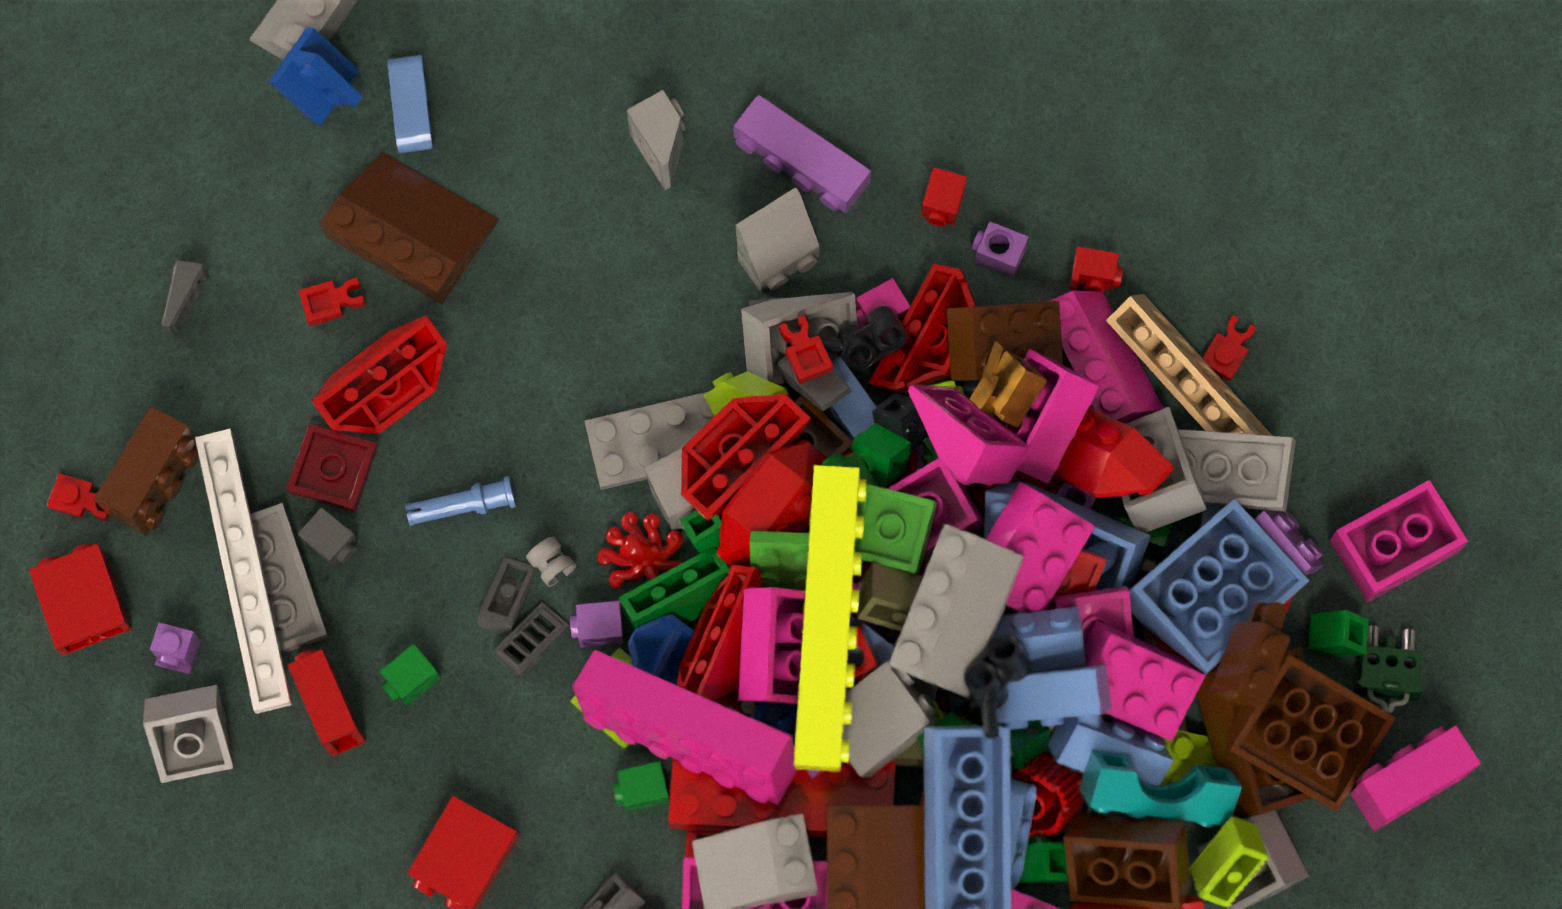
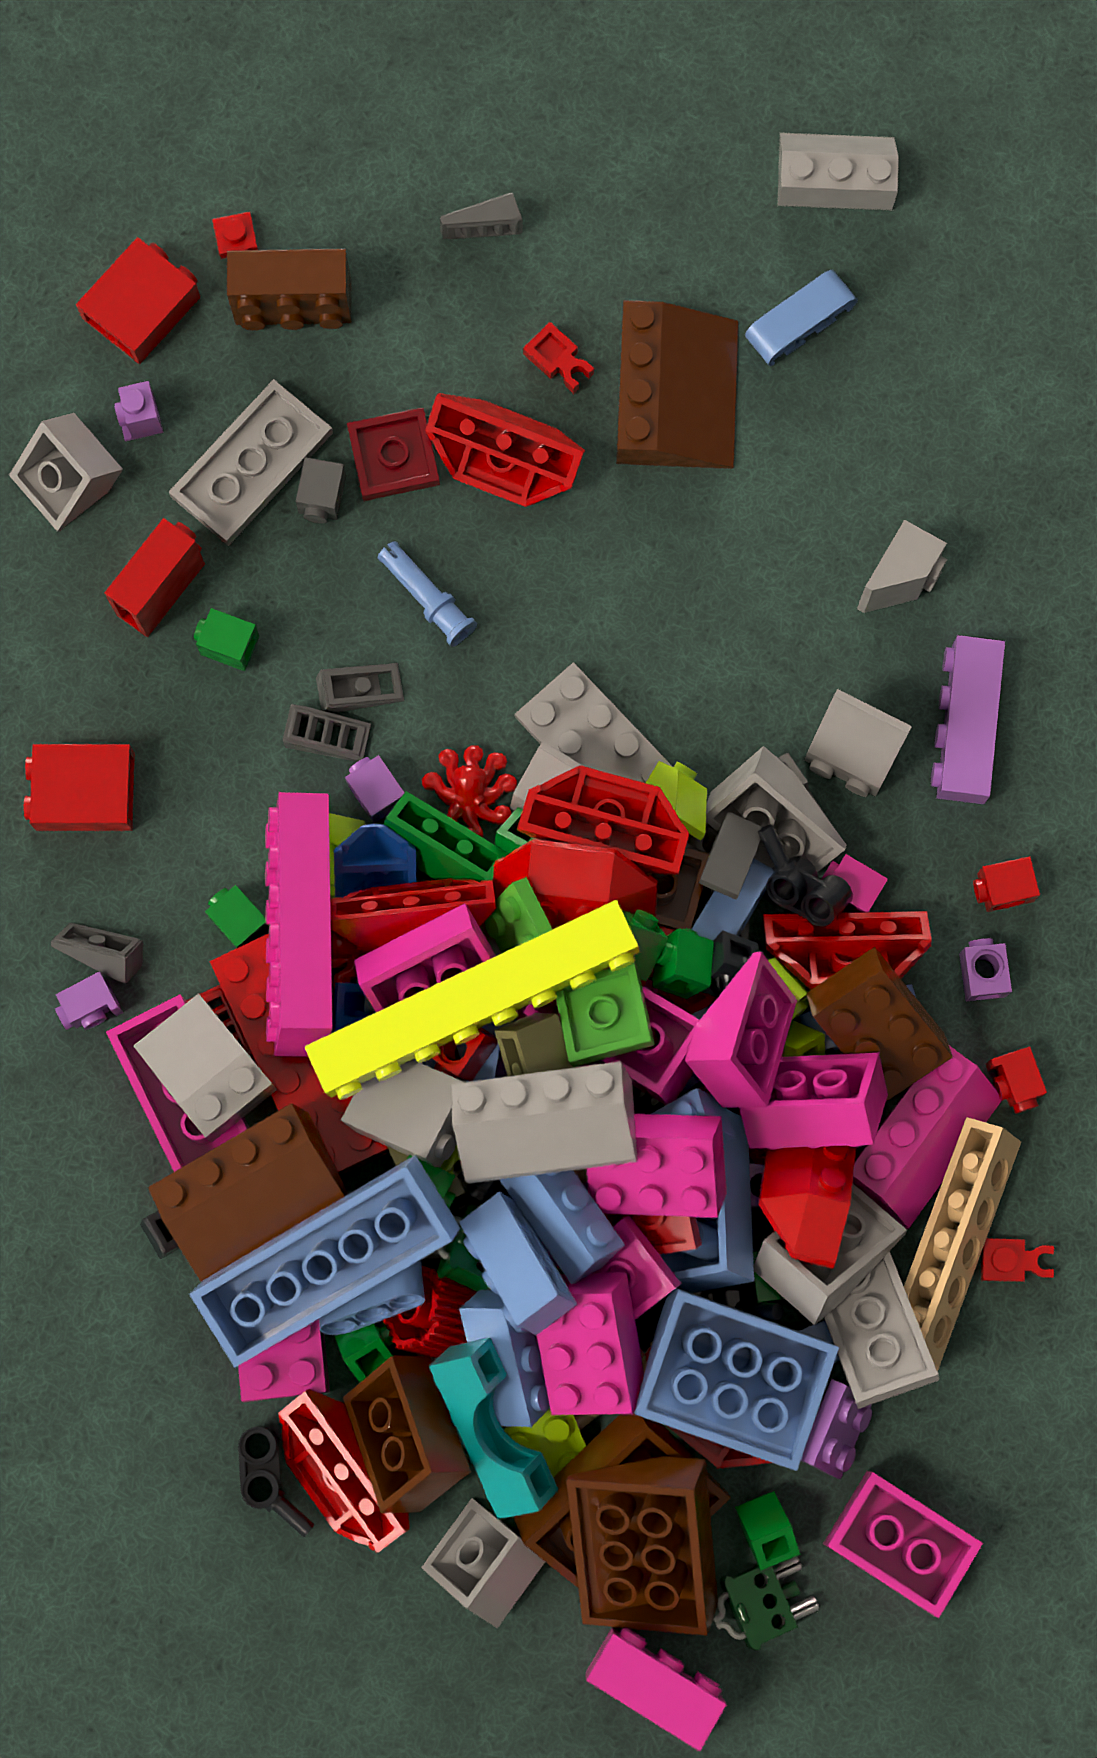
camera: 60 degrees right, 5 degrees up
white plate [195,429,292,714] -> none
blue bracket [269,27,363,125] -> none
light grey wheel [526,536,576,587] -> none
red plate [779,315,833,384] -> none
black beam [964,633,1032,739] -> none
pearl gold piece [970,341,1047,428] -> none
lime brick [1190,816,1269,907] -> none
reddish brown brick [1210,602,1290,707] -> none

